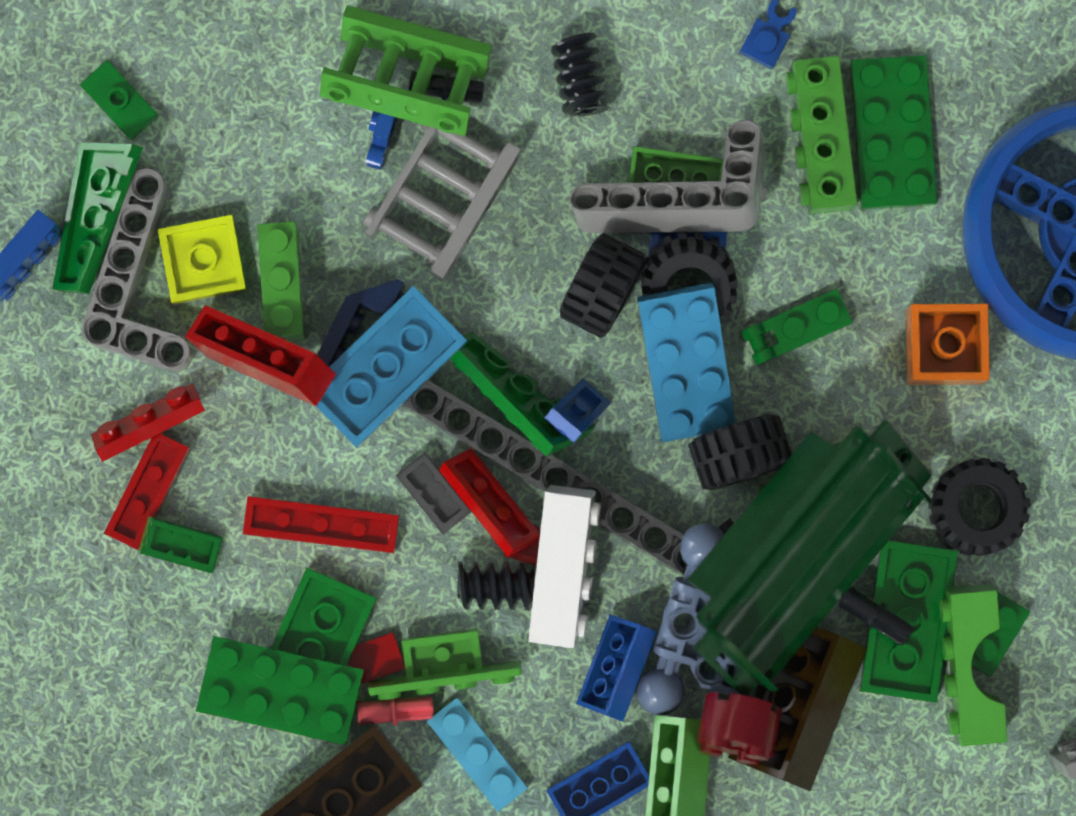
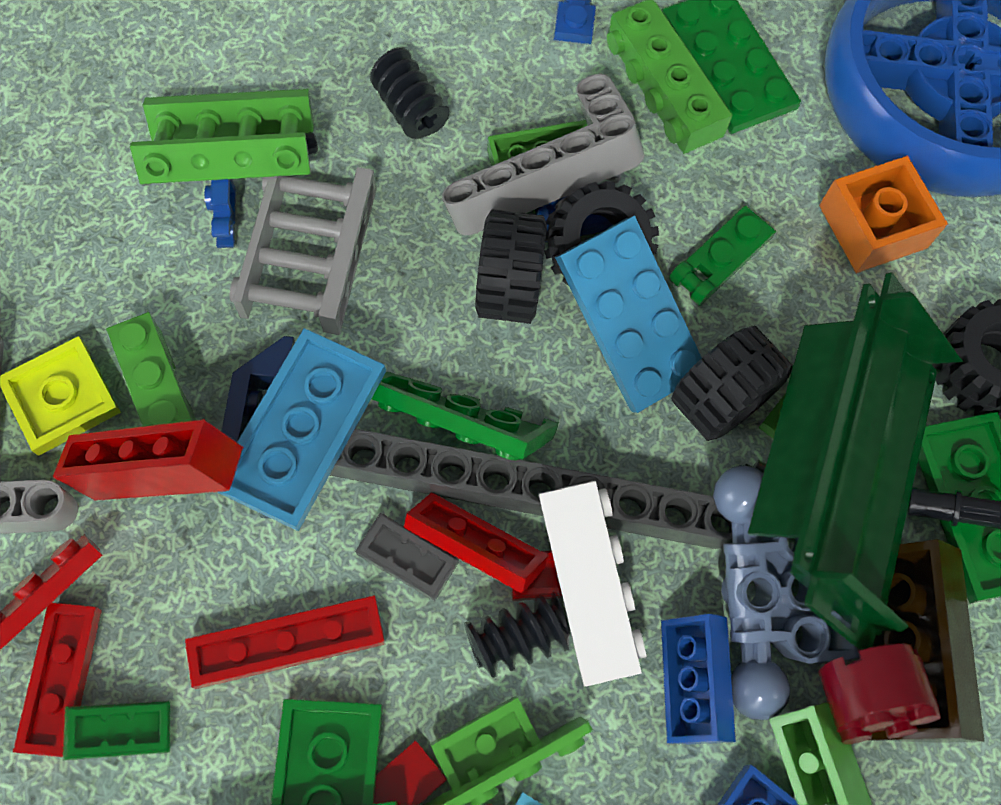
camera: 25 degrees left, 15 degrees down
blue plate [545,378,611,443] -> none

